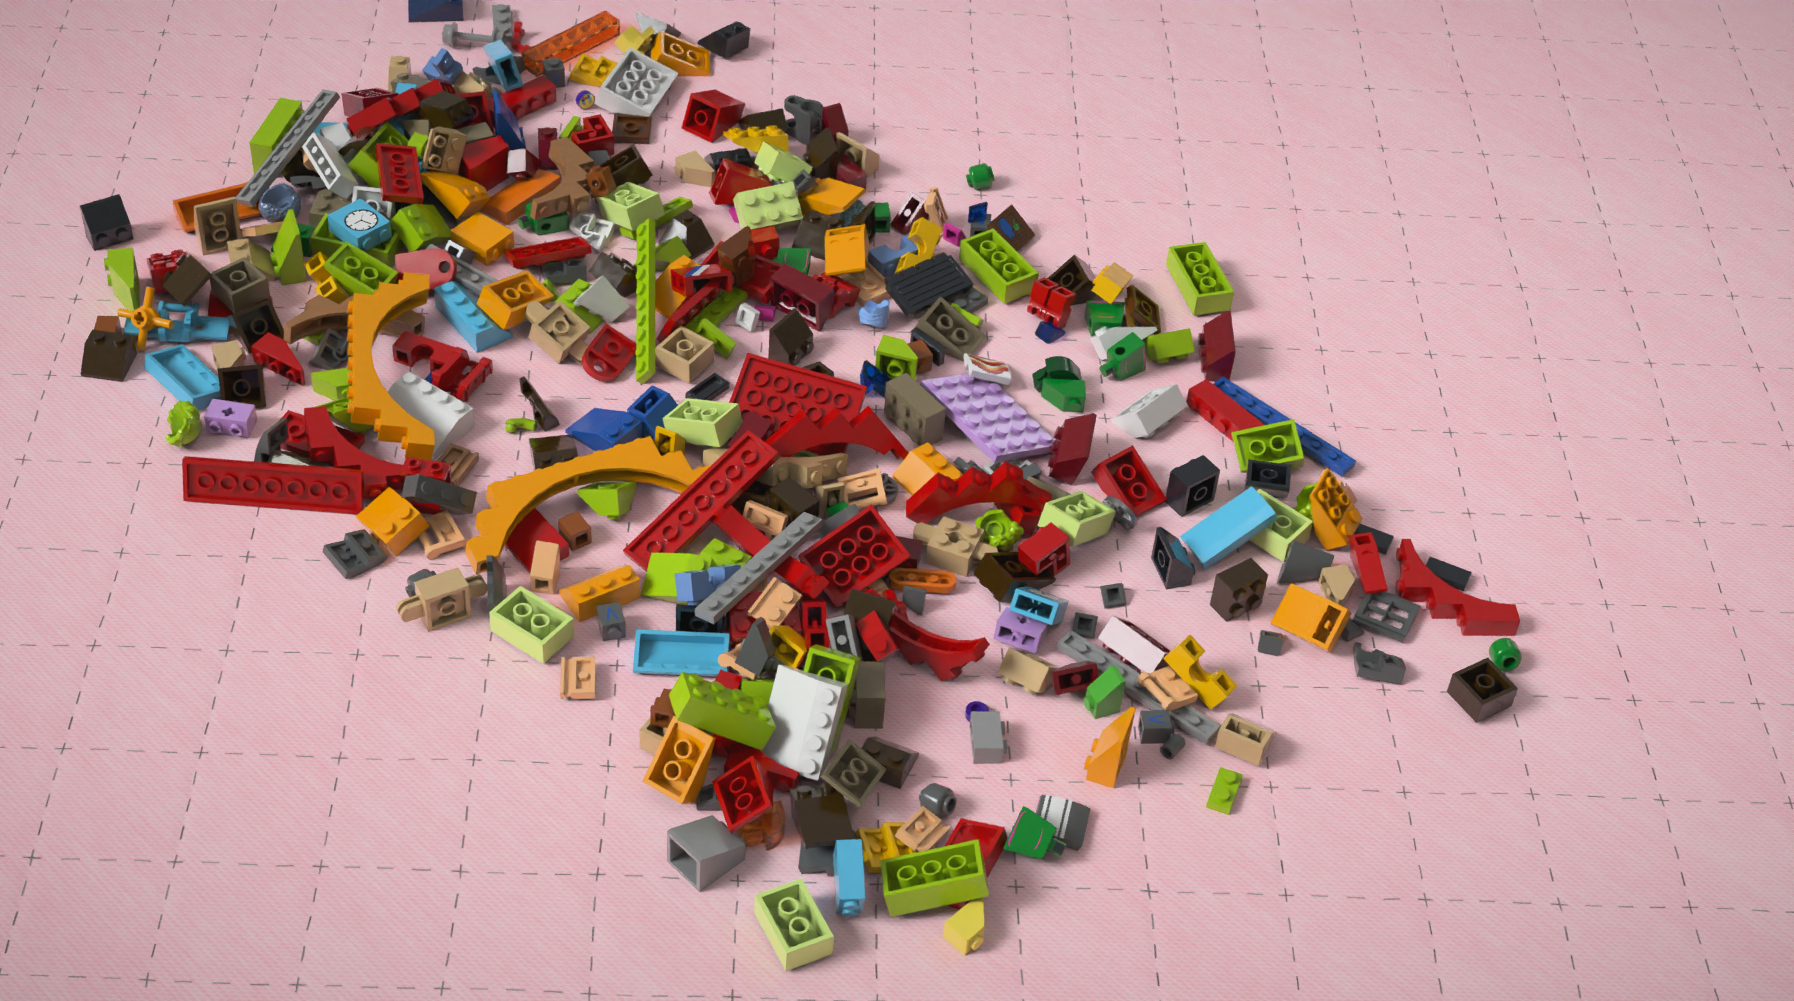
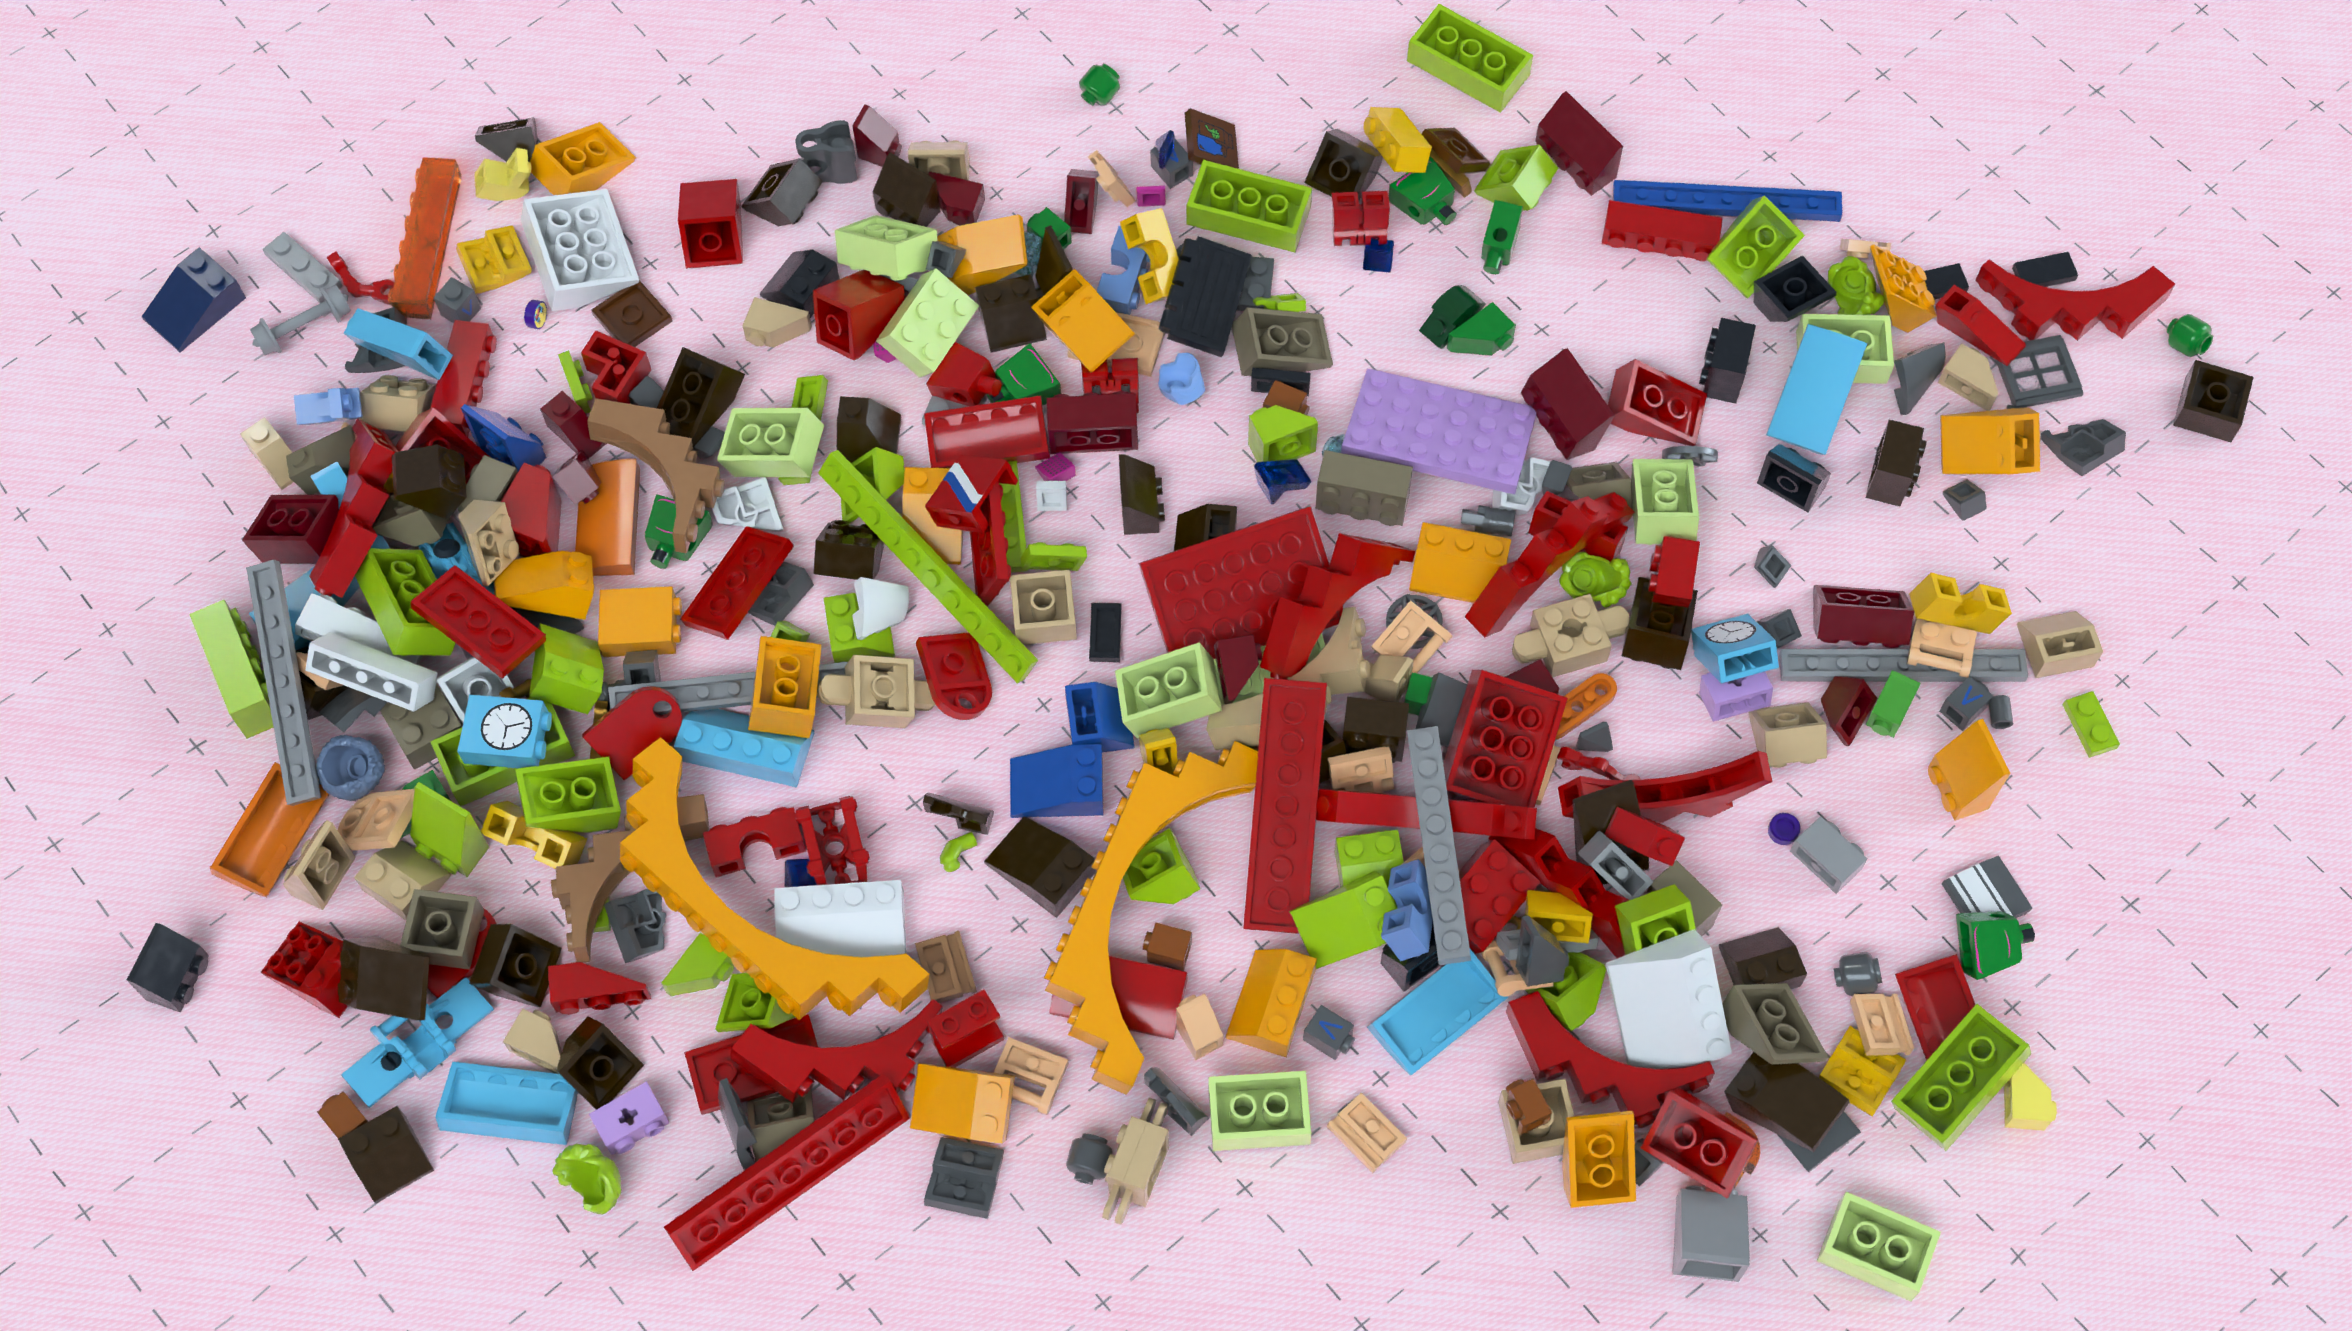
camera: 35 degrees left, 20 degrees up
lime slope [104,247,140,311] -> none
light orange bar [117,287,174,350] -> none
dark brown slope [338,126,378,157] -> none
dark grey arch [401,474,477,515] -> none
lime plate [407,132,429,159] -> none
dark orange brick [586,165,617,198] -> none
lime brick [669,672,776,750] -> none
black slope [697,21,751,58] -> none
reddish brown slope [717,225,756,287] -> none
yellow slope [723,126,789,153] -> none
light nougat plate [747,577,802,630] -> none
medium azure brick [833,839,865,917] -> none
white slope [964,353,1011,385] -> none
white slope [1090,326,1157,360] -> none
white slope [1110,384,1188,438] -> none

